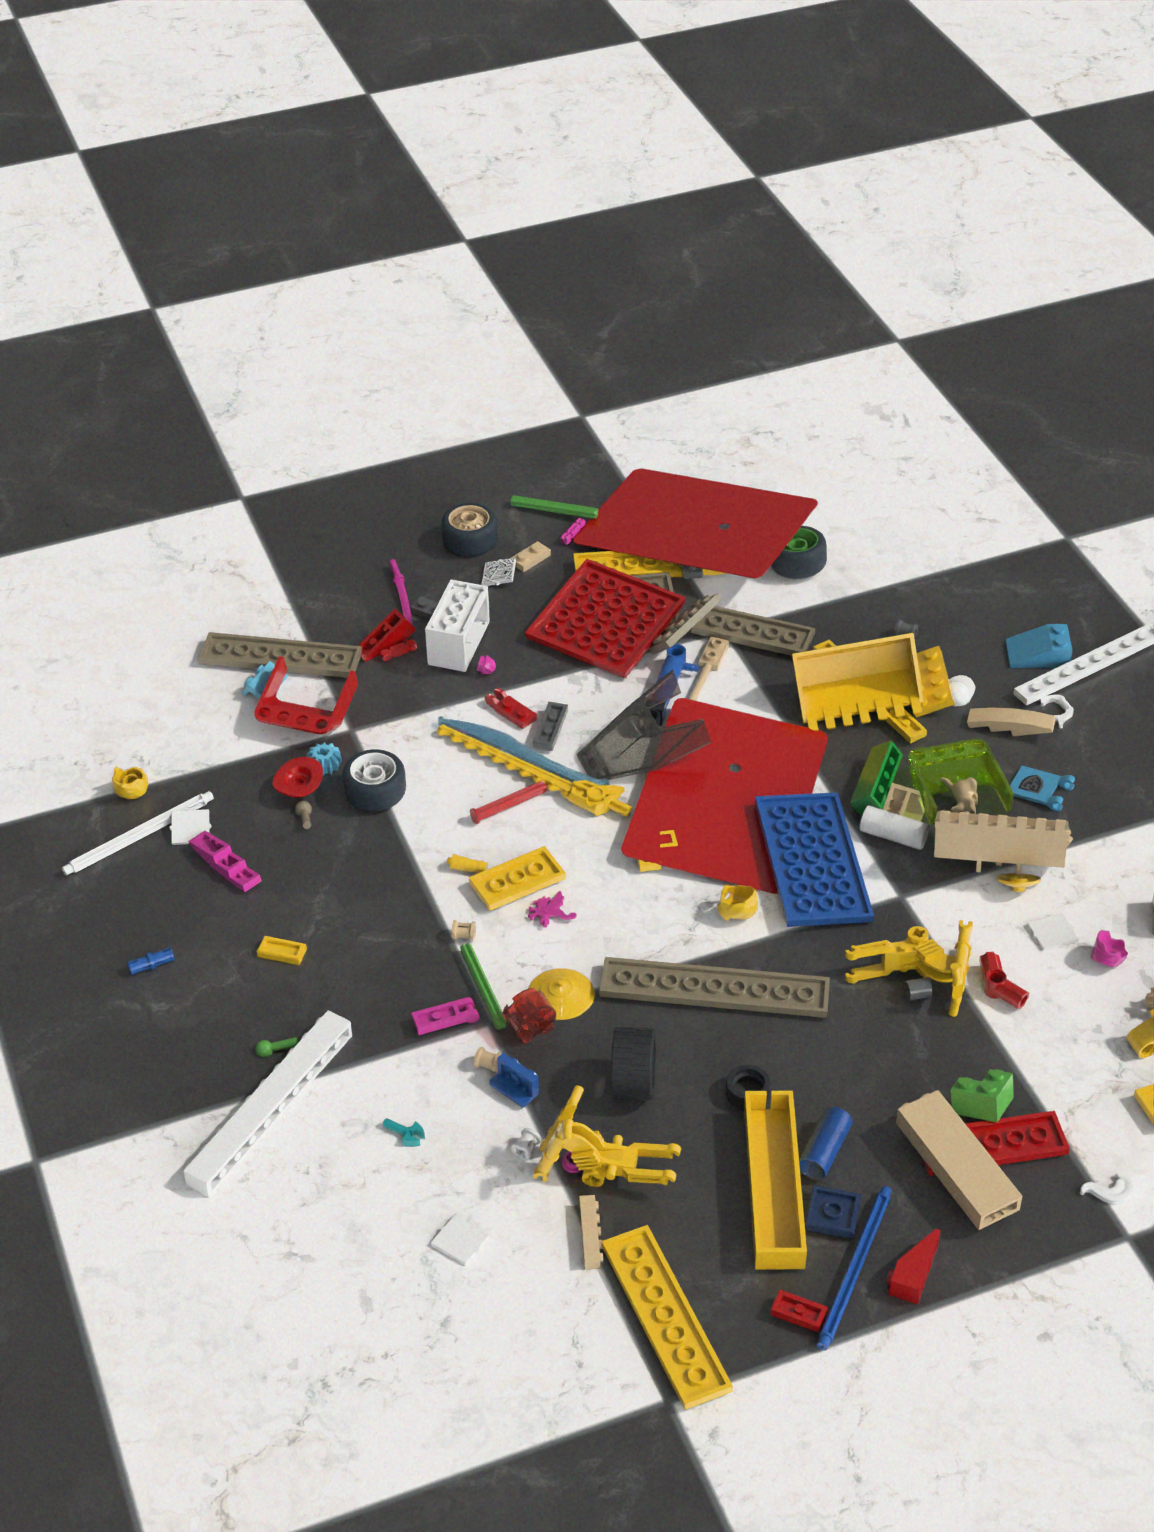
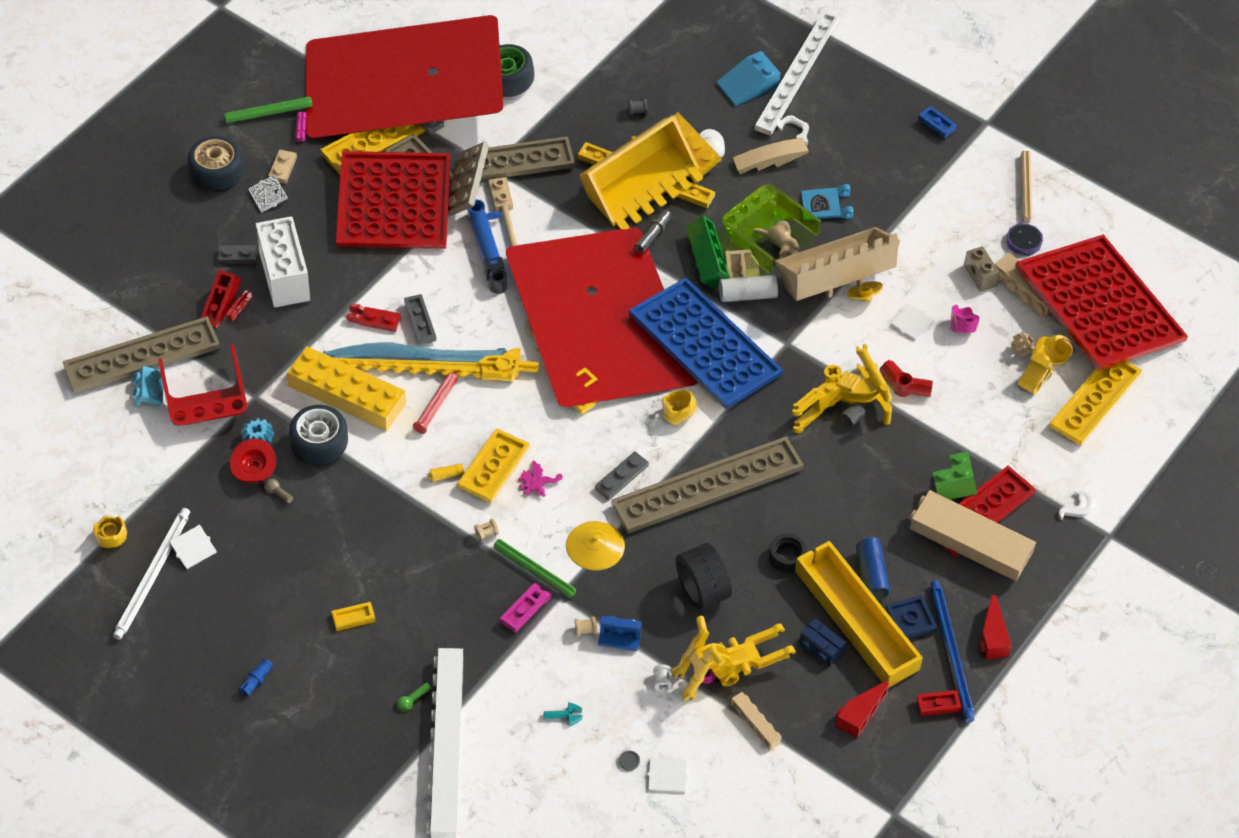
camera: 35 degrees left, 10 degrees up
dark pink slope [188,831,261,892] -> none
dark pink sword [389,559,413,626] -> none
dark pink plate [476,655,496,675] -> none
clear red brick [503,988,556,1043] -> none
clear smoke windscreen [576,669,712,783] -> none
yellow plate [602,1225,733,1410] -> none
none -> yellow brick [287,346,406,431]
none -> dark grey plate [595,451,649,500]
none -> dark grey piece [619,750,640,771]
none -> dark grey pin [634,210,672,253]
none -> dark blue brick [799,619,847,666]
none -> red slope [835,681,889,738]

